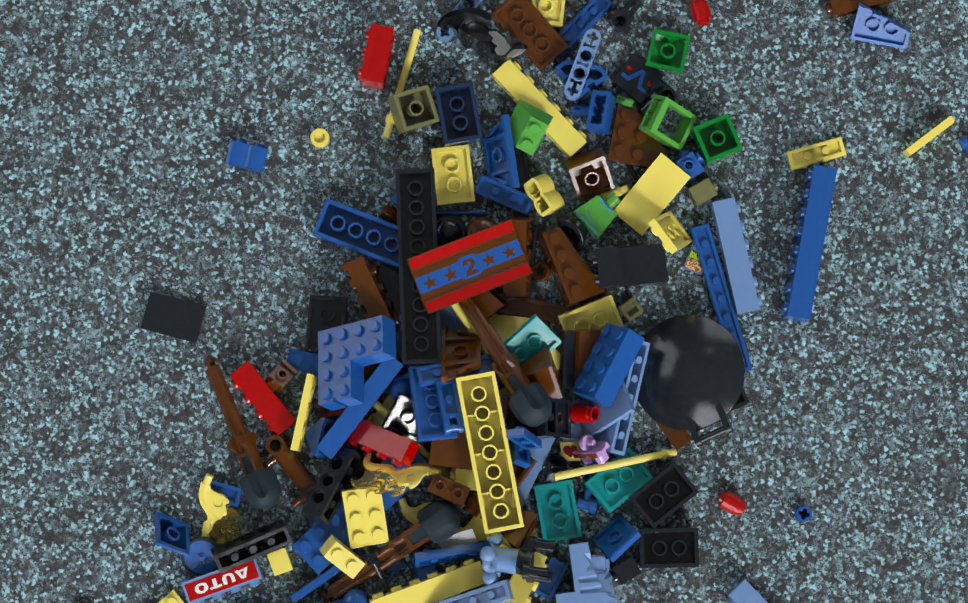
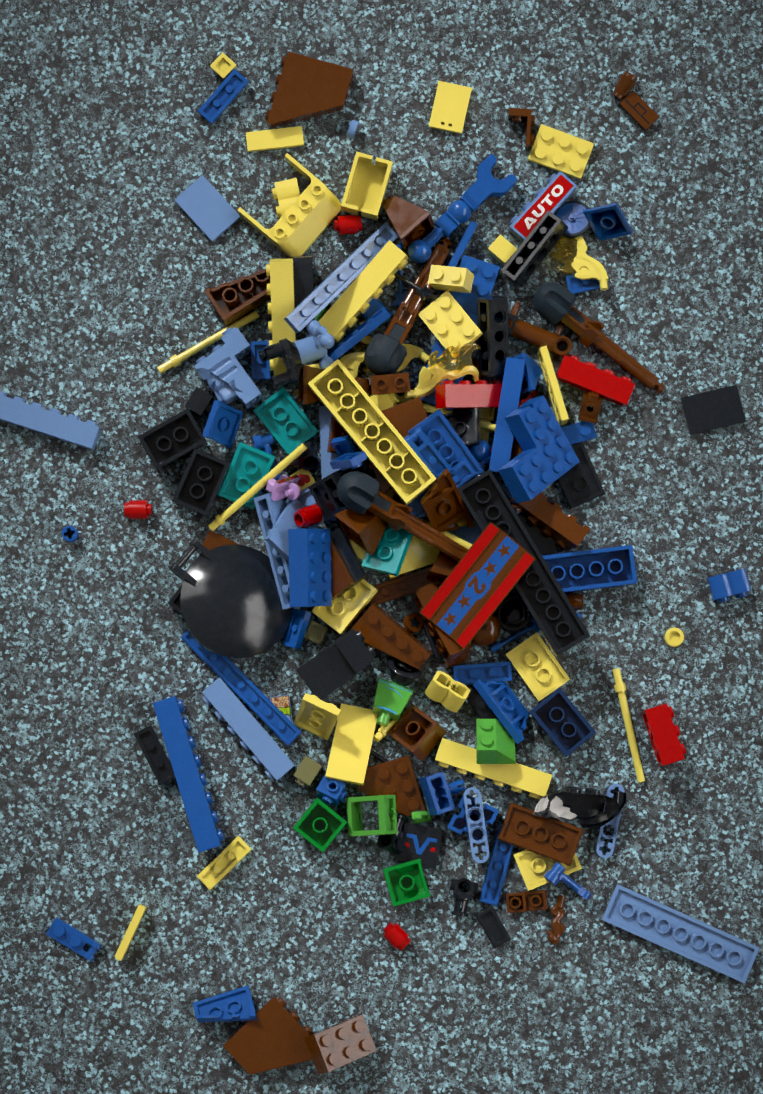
camera: 155 degrees right, 0 degrees up
olive brick [387,85,440,135] -> none
white sticker [440,529,477,549] -> none
none -> black plate [134,725,175,785]
none -> blue plate [282,608,311,650]

